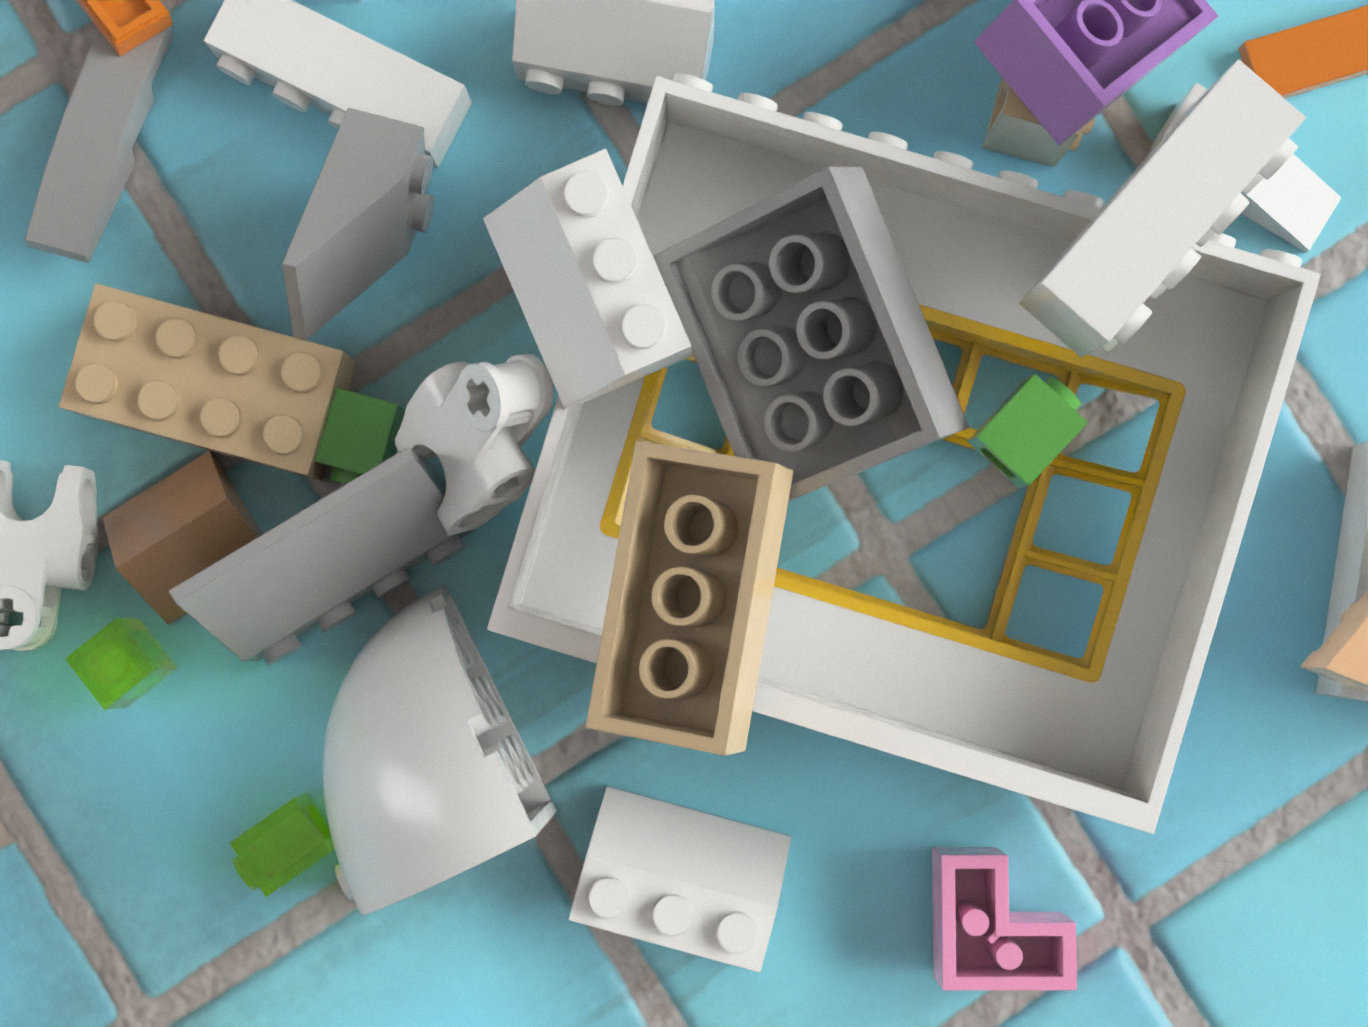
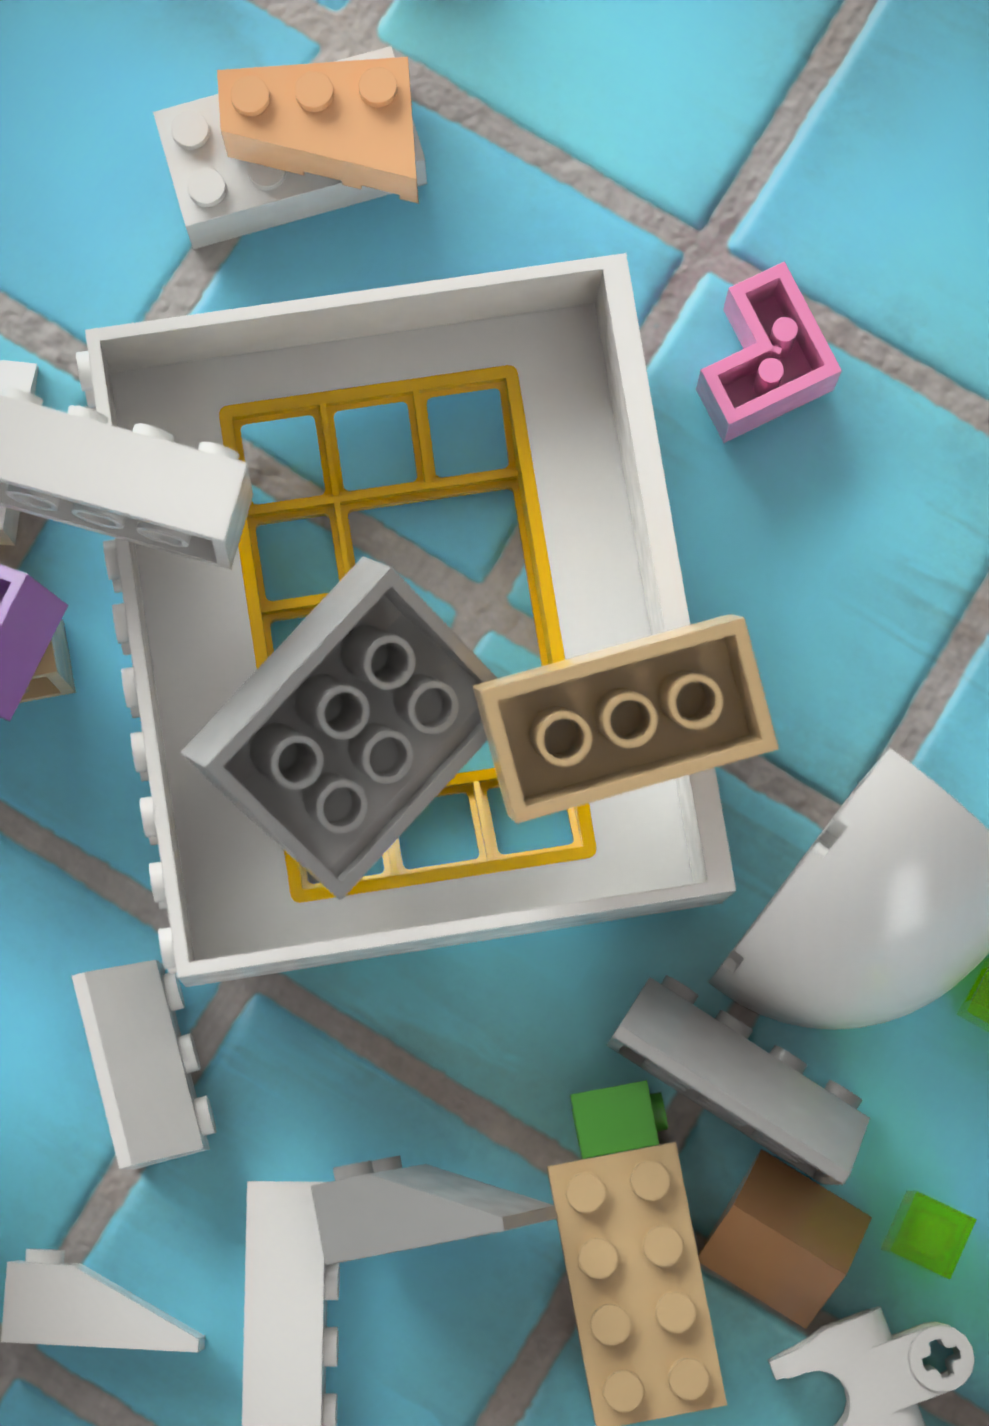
camera: 120 degrees left, 5 degrees down
white piece [395,353,554,536] -> none
white slope [483,149,693,410] -> none
white slope [569,786,791,973] -> none
bright green brick [967,374,1088,488] -> none

